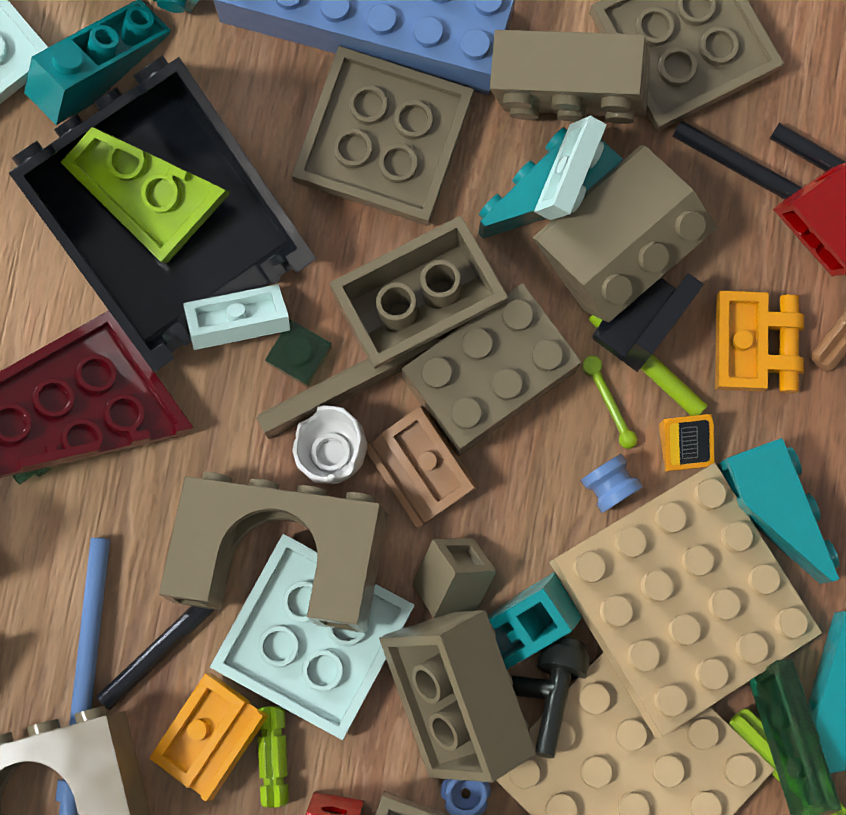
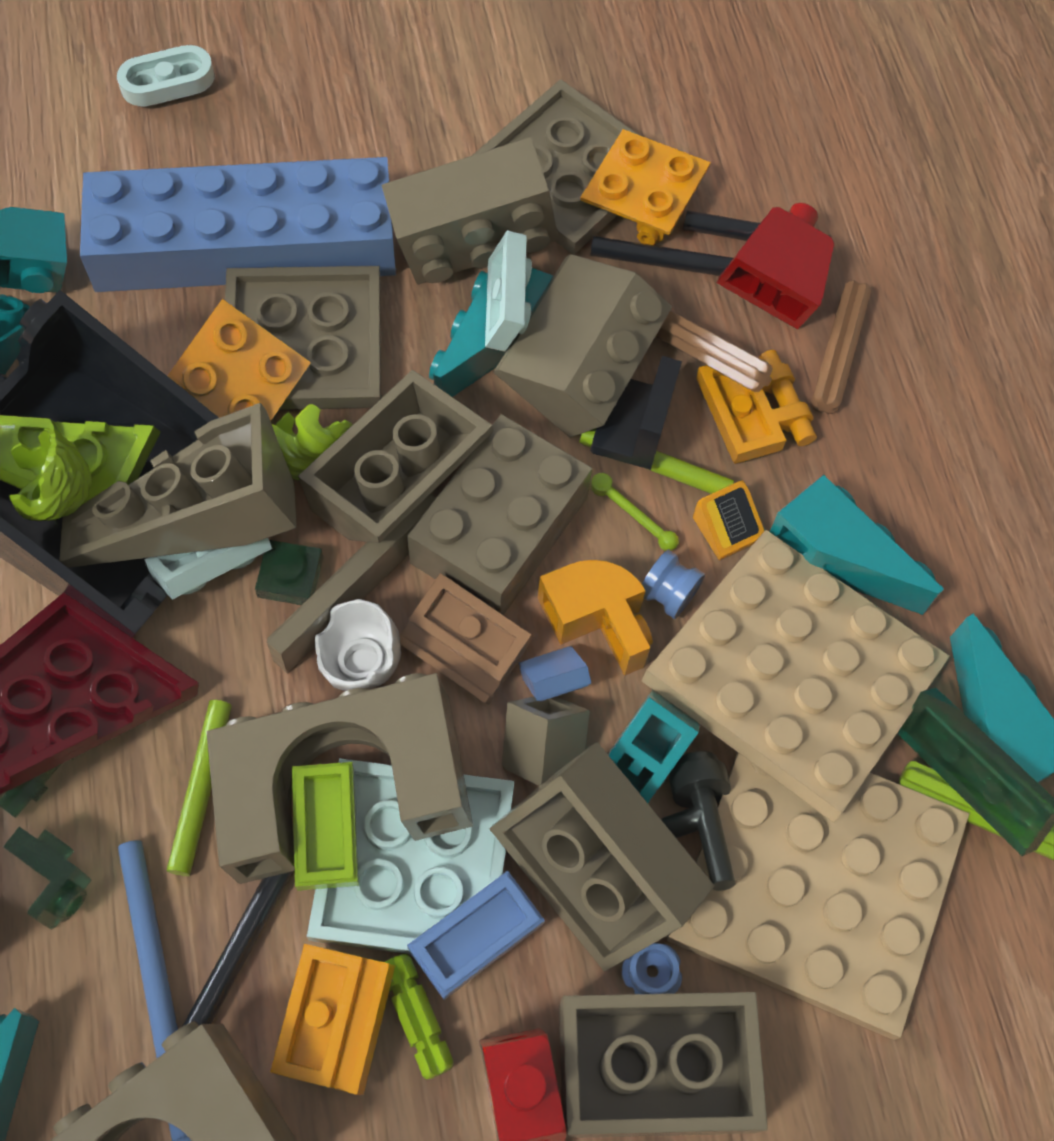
camera: 25 degrees left, 15 degrees down
none -> clear green bracket [3,827,92,930]
none -> lime hair [10,428,92,521]
none -> dark tan wedge [59,403,297,568]
none -> lime bar [166,699,232,876]
none -> light orange hinge [167,299,311,422]
none -> lime hair [272,404,353,480]
none -> lime tile [292,762,359,891]
none -> medium blue tile [407,871,545,1000]
none -> medium blue tile [518,646,591,701]
none -> light orange brick [538,560,653,676]
none -> light orange hinge [580,129,711,245]
none -> medium nougat axle [655,310,773,392]

